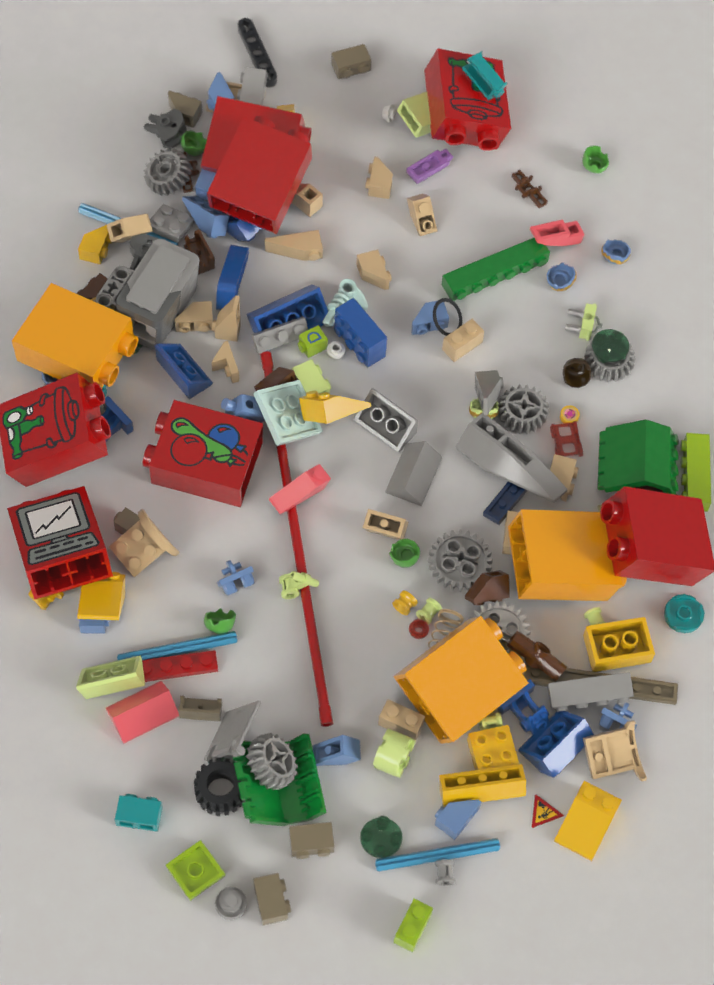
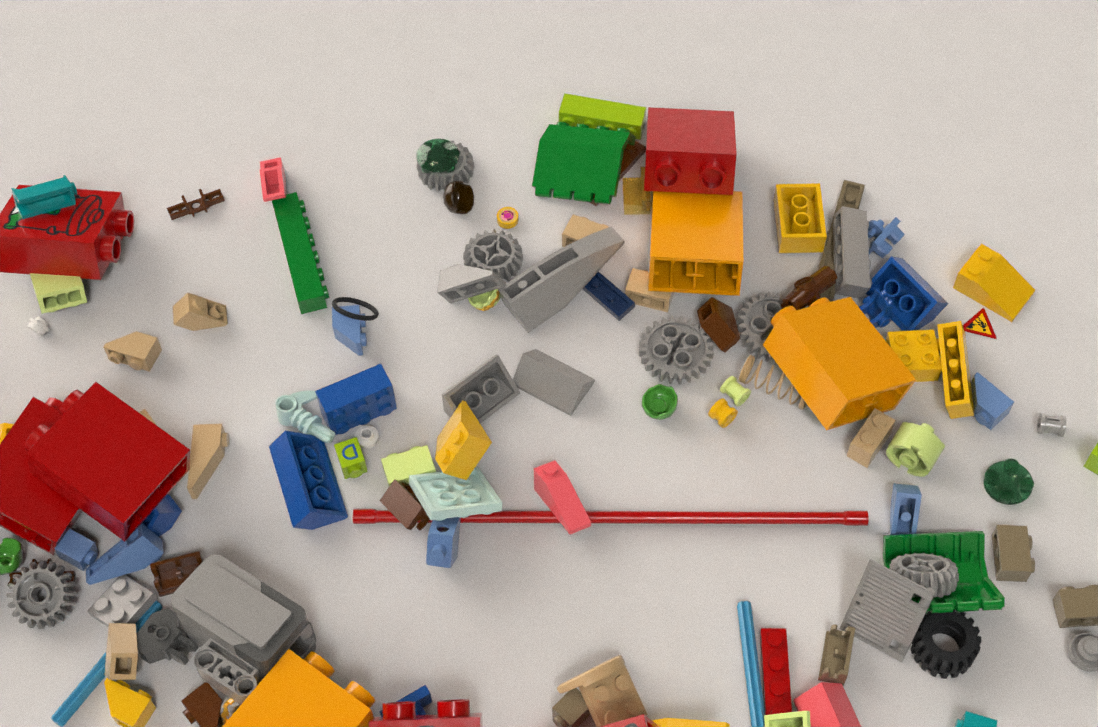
camera: 75 degrees left, 5 degrees down
red brick [142,400,264,508] -> none
blue slope [155,344,213,400] -> none
lime plate [165,840,225,901] -> none
tan slope [175,301,213,333] -> none
bright green hair [204,608,236,634] -> none
tan slope [211,341,239,383] -> none
tan slope [212,296,241,342] -> none
blue beam [216,245,249,310] -> none
medium blue hips [217,560,254,596] -> none
light grey plate [251,317,308,354] -> none
yellowish green piece [279,571,319,599] -> none
tan slope [356,249,391,290] -> none
tan brick [363,509,409,540] -> none
dark azure axle [375,838,500,871] -> none
medium lavender hinge [406,149,453,184] -> none
clear red plate [409,619,429,639] -> none
tan brick [442,318,484,362] -> none
medium blue hair [547,262,577,291] -> none
clear red piece [550,421,583,457] -> none
yellowish green piece [565,303,603,341] -> none
bright green hair [582,145,609,173] -> none
tan piece [583,720,647,781] -> none
yellowish green bush [584,607,607,625] -> none
medium blue hair [601,239,631,264] -> none
teal tile [664,594,705,633] -> none

